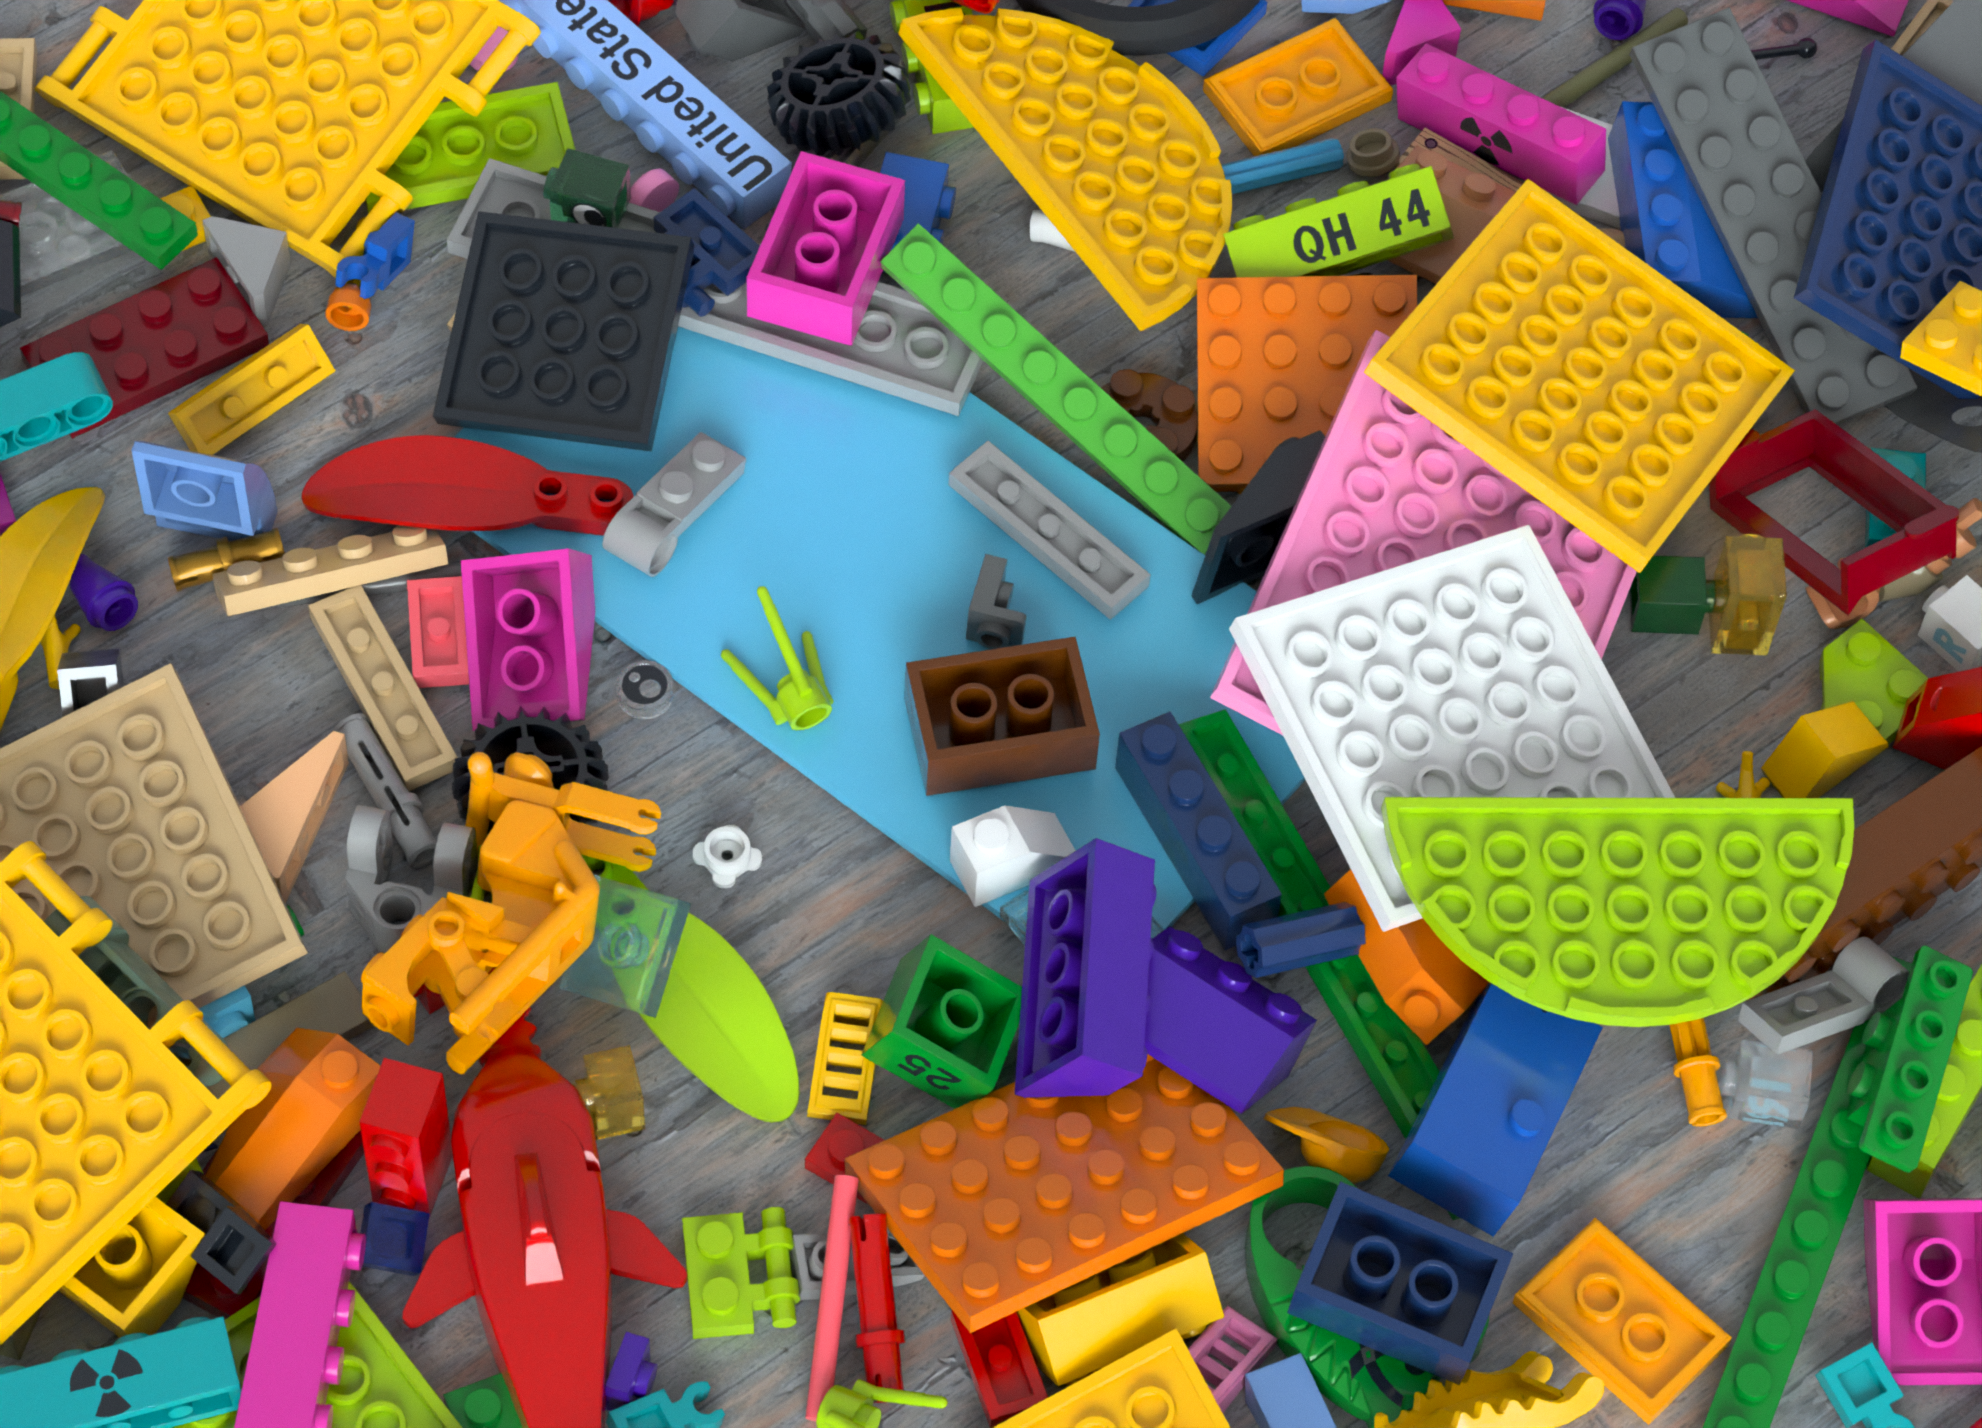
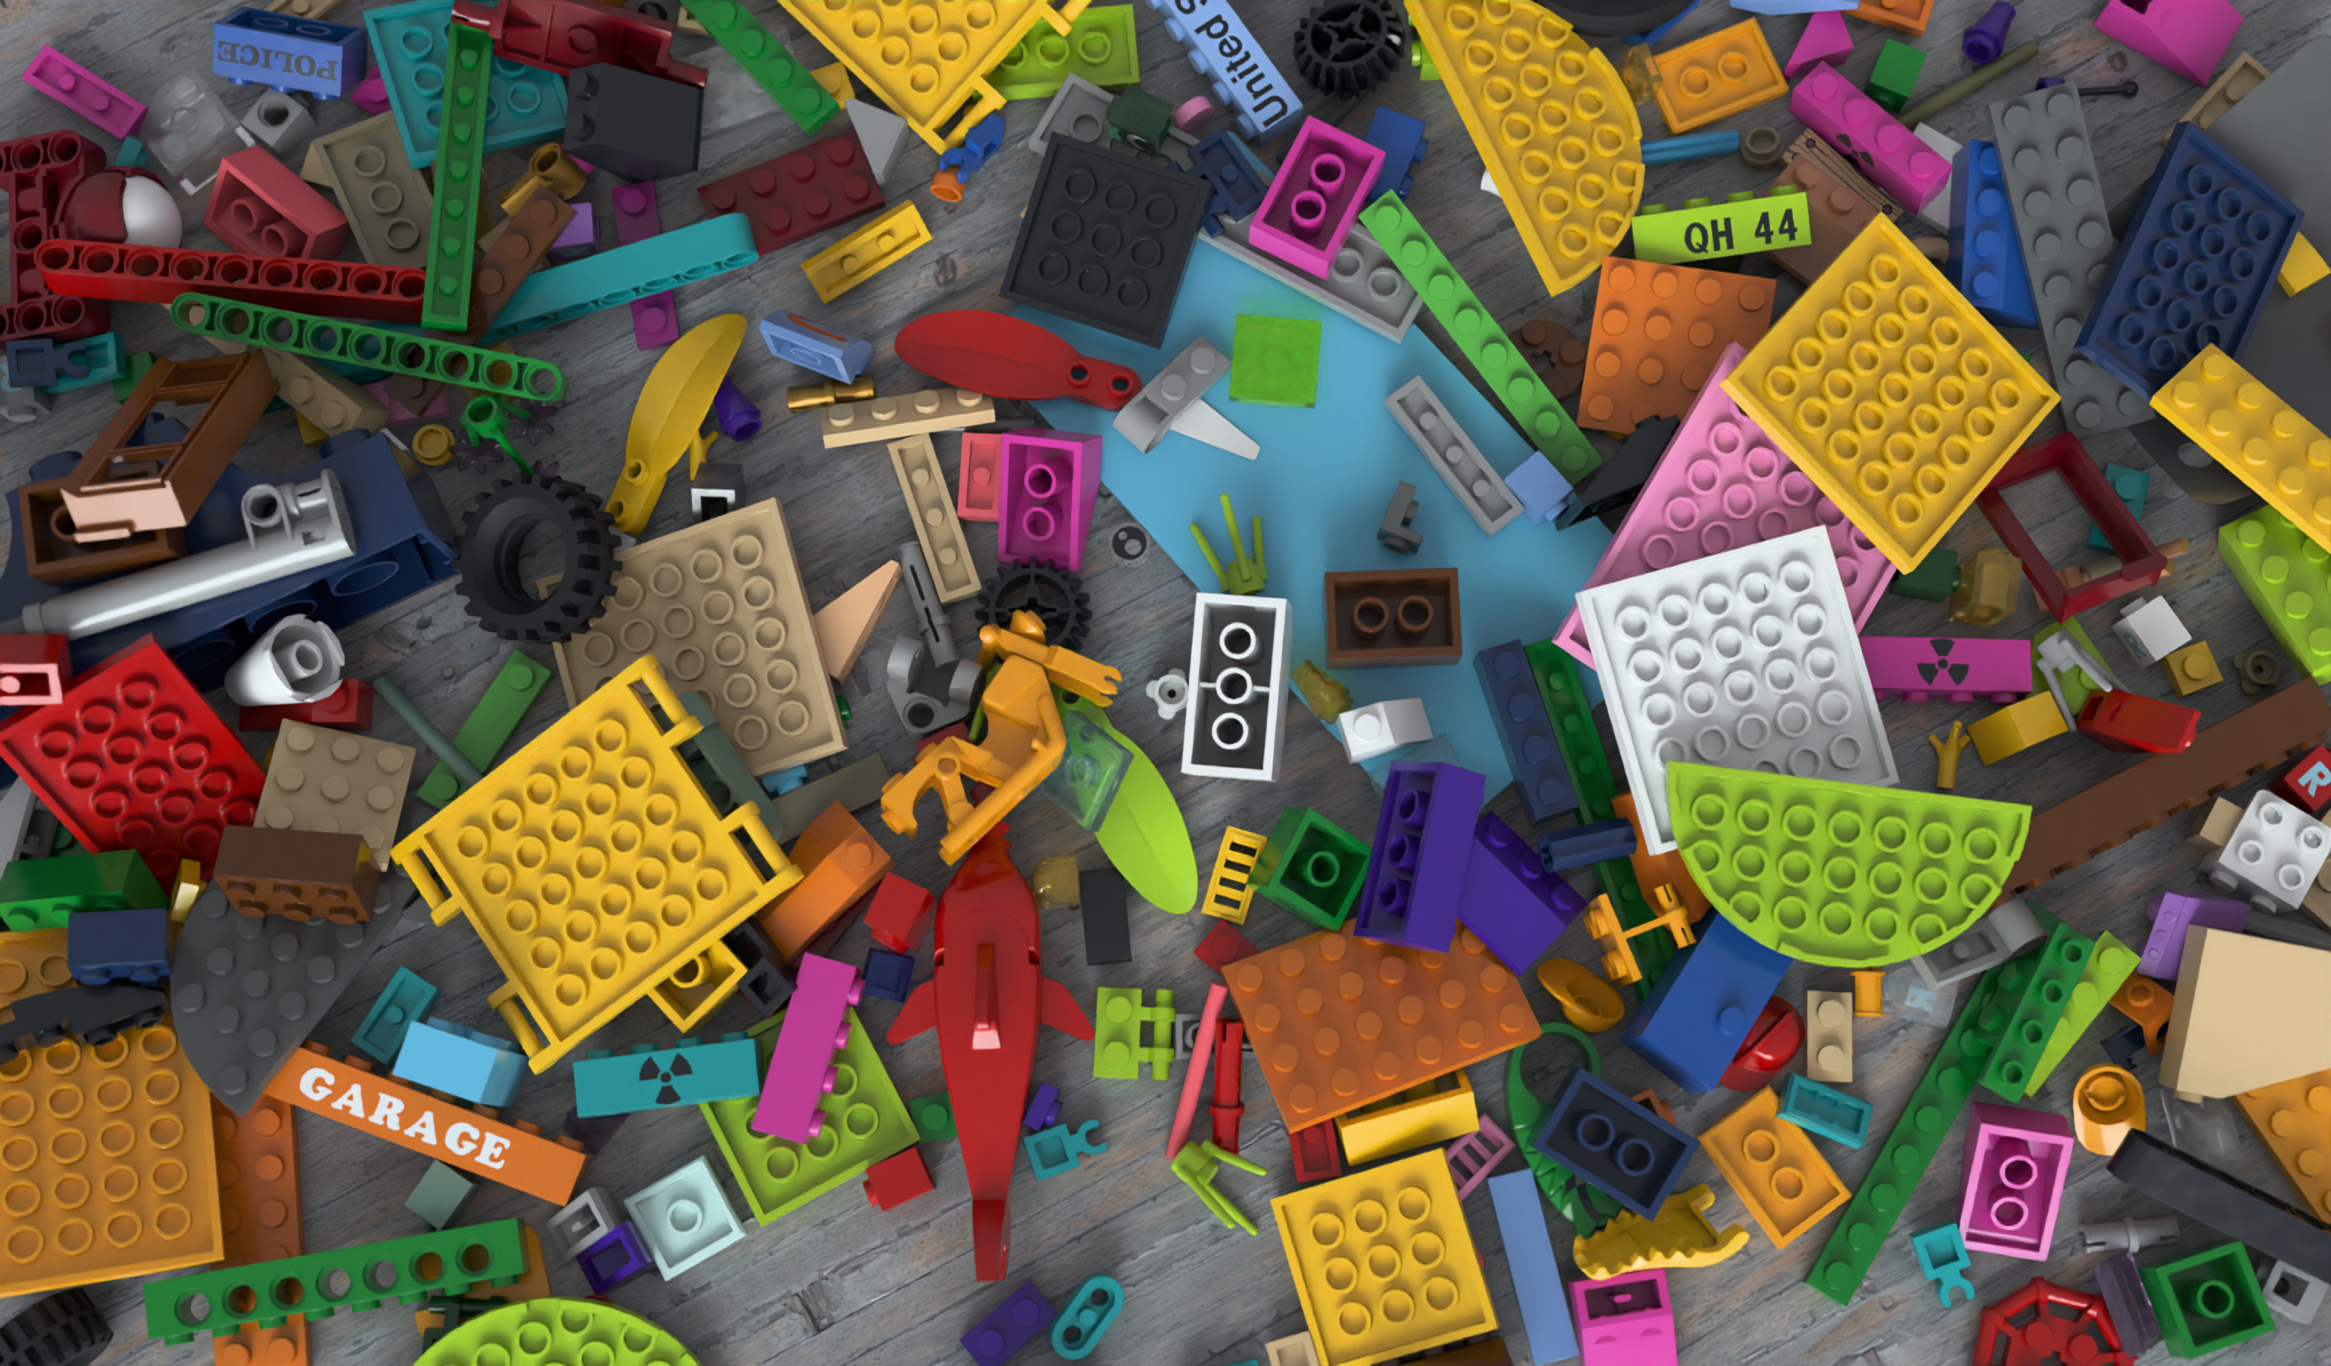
camera: 15 degrees right, 20 degrees up
none -> black slope [1079,868,1132,966]
none -> white sticker [1170,399,1260,460]
none -> white brick [1181,592,1293,782]
none -> clear neon green plate [1229,314,1322,408]
none -> clear yellow cone [1290,660,1354,725]
none -> medium blue brick [1504,450,1574,527]
none -> light orange plate [1583,883,1697,989]
none -> clear yellow bracket [1615,42,1663,107]
none -> red piece [1719,996,1804,1092]
none -> teal plate [1775,1072,1873,1149]
none -> tan plate [1803,991,1852,1083]
none -> dark pink brick [1858,636,2032,706]
none -> green brick [1862,38,1927,114]
none -> light grey plant [2035,628,2133,733]

